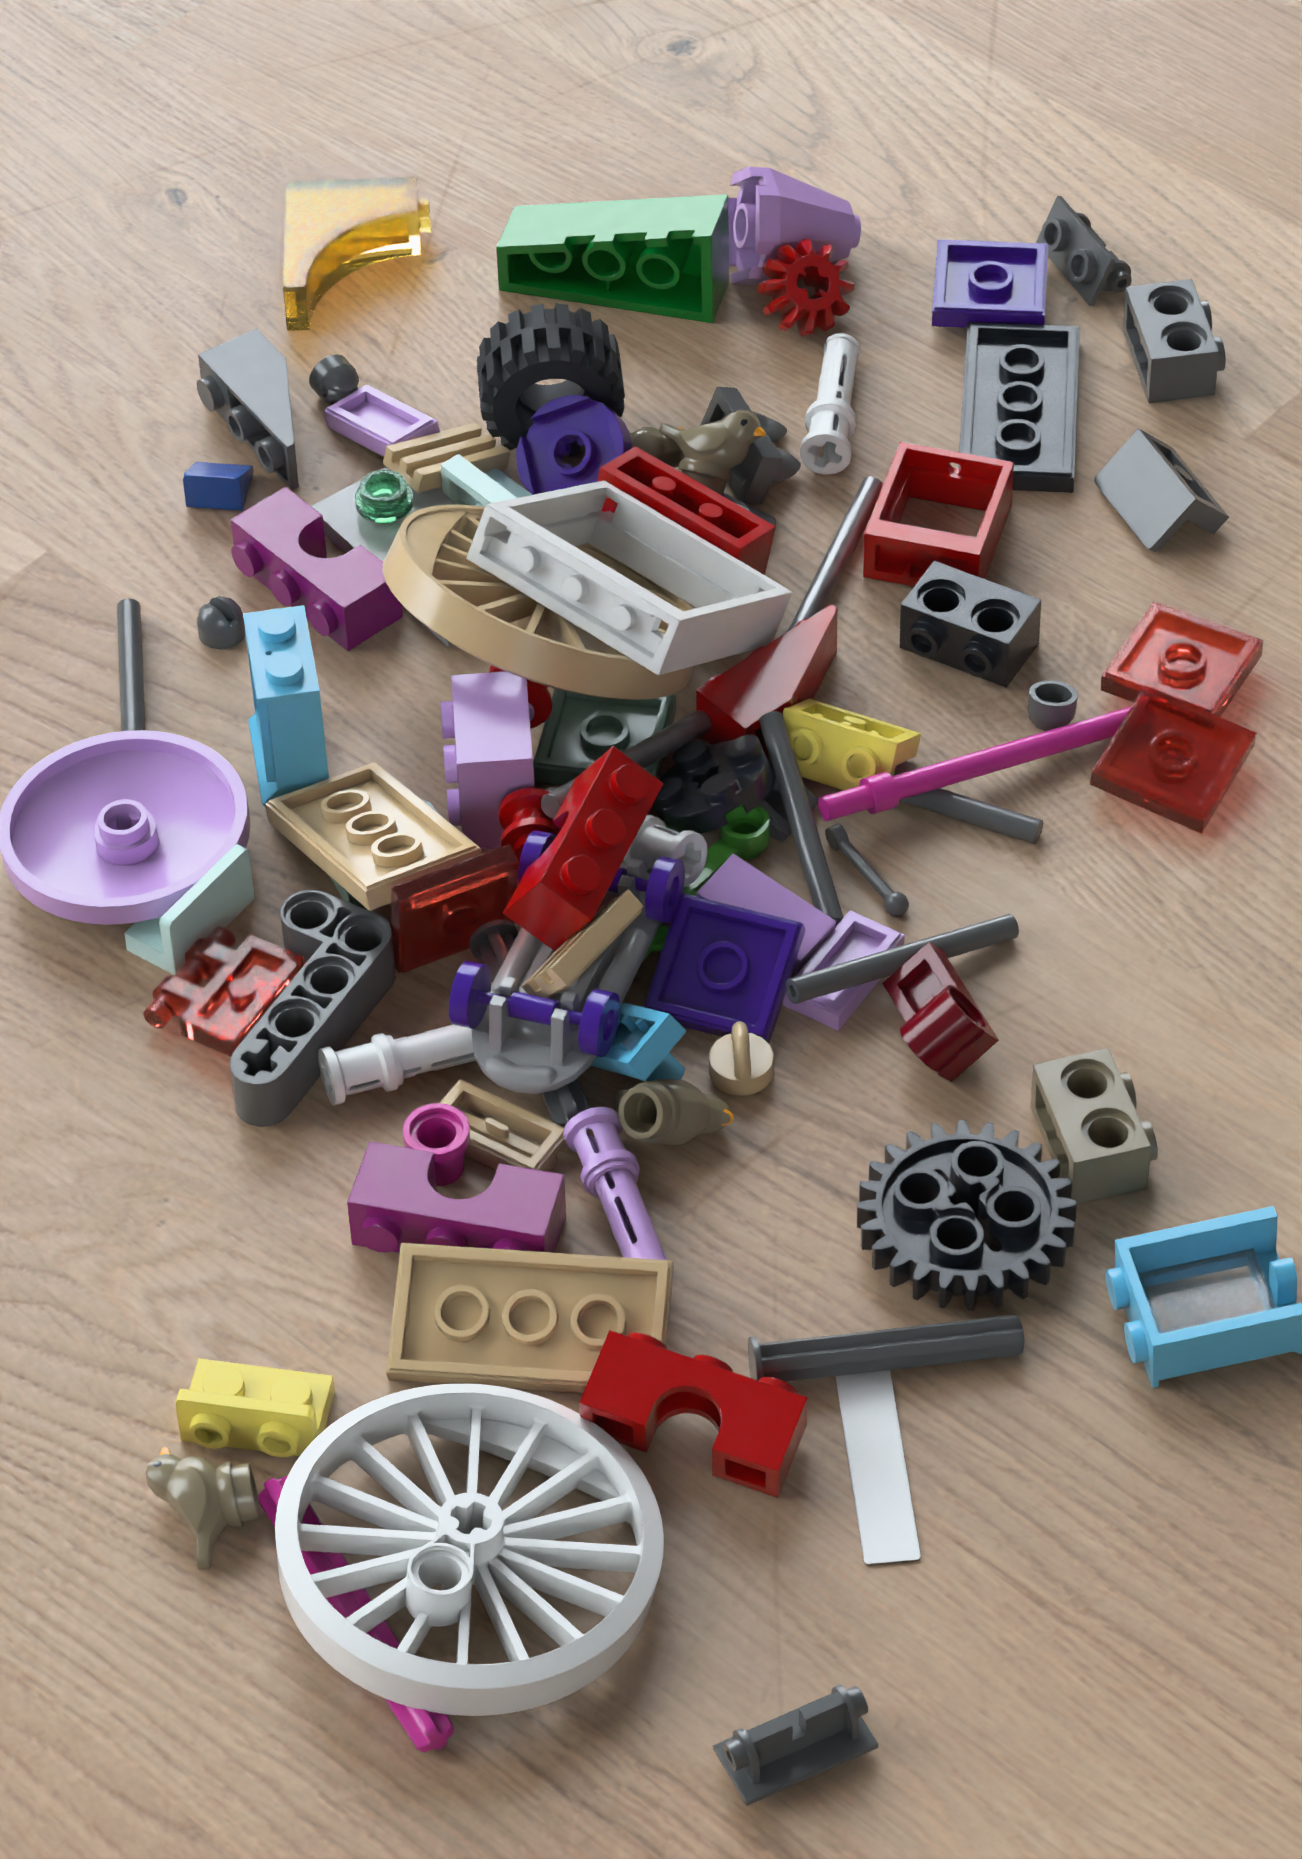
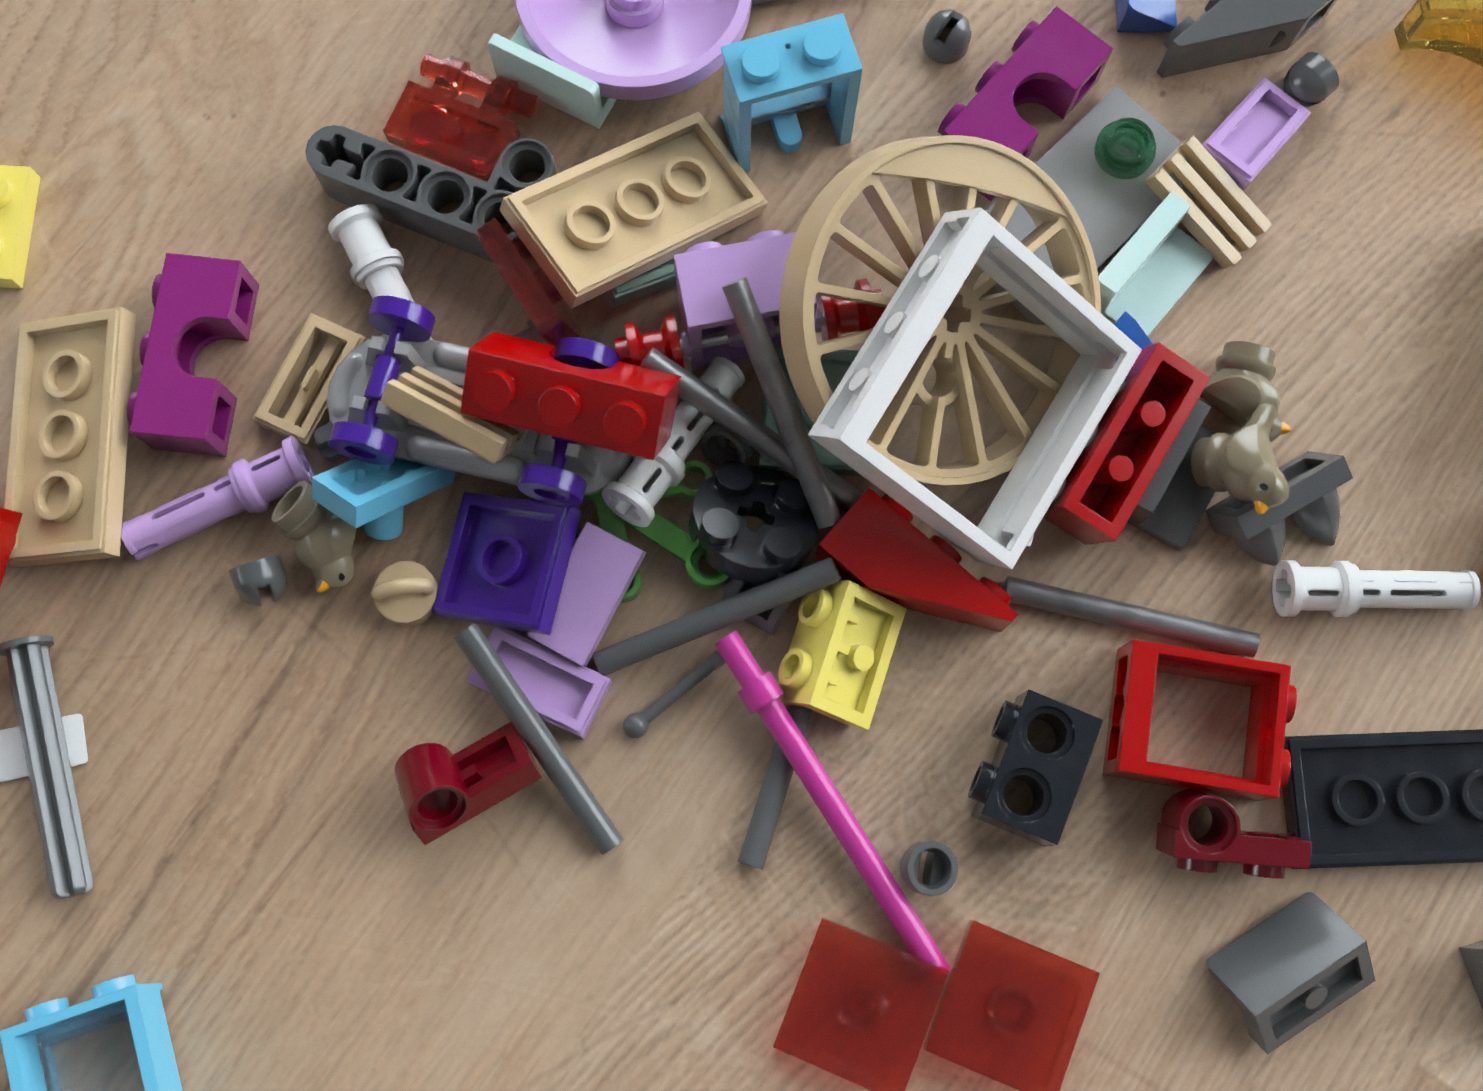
camera: 80 degrees right, 30 degrees up
dark pink piece [403,1103,470,1186] -> none
black tyre [477,303,625,457] -> none
dark purple plate [516,395,632,495] -> none
black gear [857,1120,1077,1311] -> none
dark tan brick [1030,1048,1158,1204] -> none
none -> dark grey hinge [229,555,287,607]
none -> flat silver bar [722,277,842,528]
none -> dark red plate [1156,790,1311,879]

